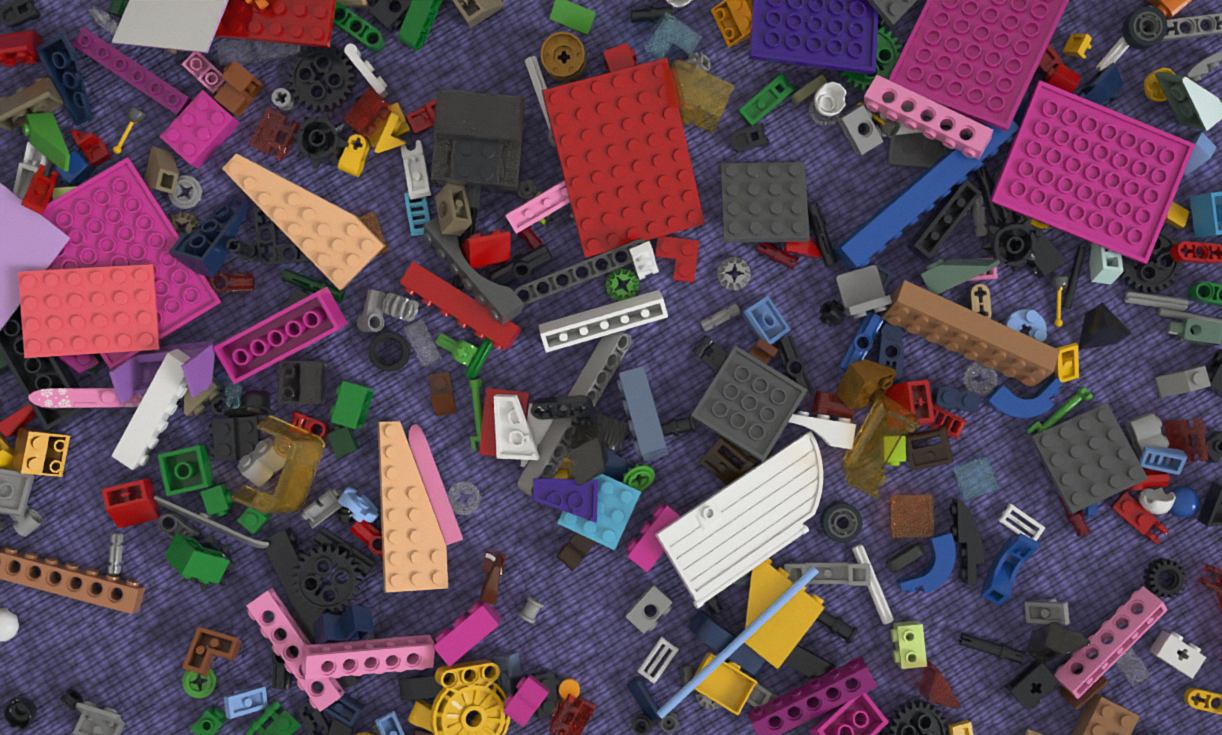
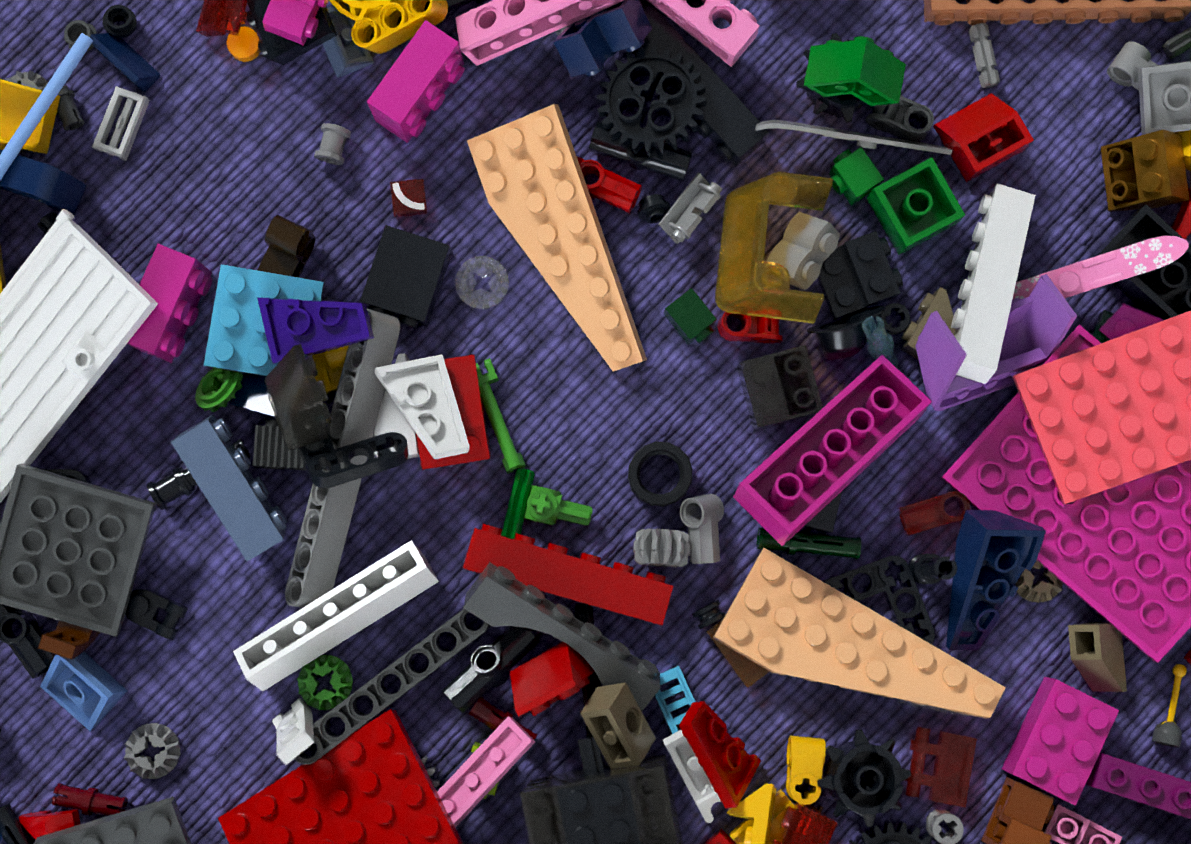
camera: 165 degrees right, 5 degrees down
light grey gear [169,175,203,209] -> none
green brick [237,503,273,534] -> none
green brick [329,381,375,429] -> none
light blue plate [338,487,379,523] -> none
clear slope [403,319,442,368] -> none
bright pink piece [408,424,463,545] -> none
reddish brown slope [428,372,457,416] -> none
reddish brown slope [480,556,502,605] -> none
dark grey plate [517,179,537,200] -> none
light grey brick [625,583,673,634] -> none
red plate [655,236,699,283] -> none
dark brown plate [699,436,756,485] -> none
light grey axle [701,304,741,331] -> none
none -> black brick [360,225,452,329]
none -> red wing [679,701,761,808]
none -> black bush [692,600,726,629]

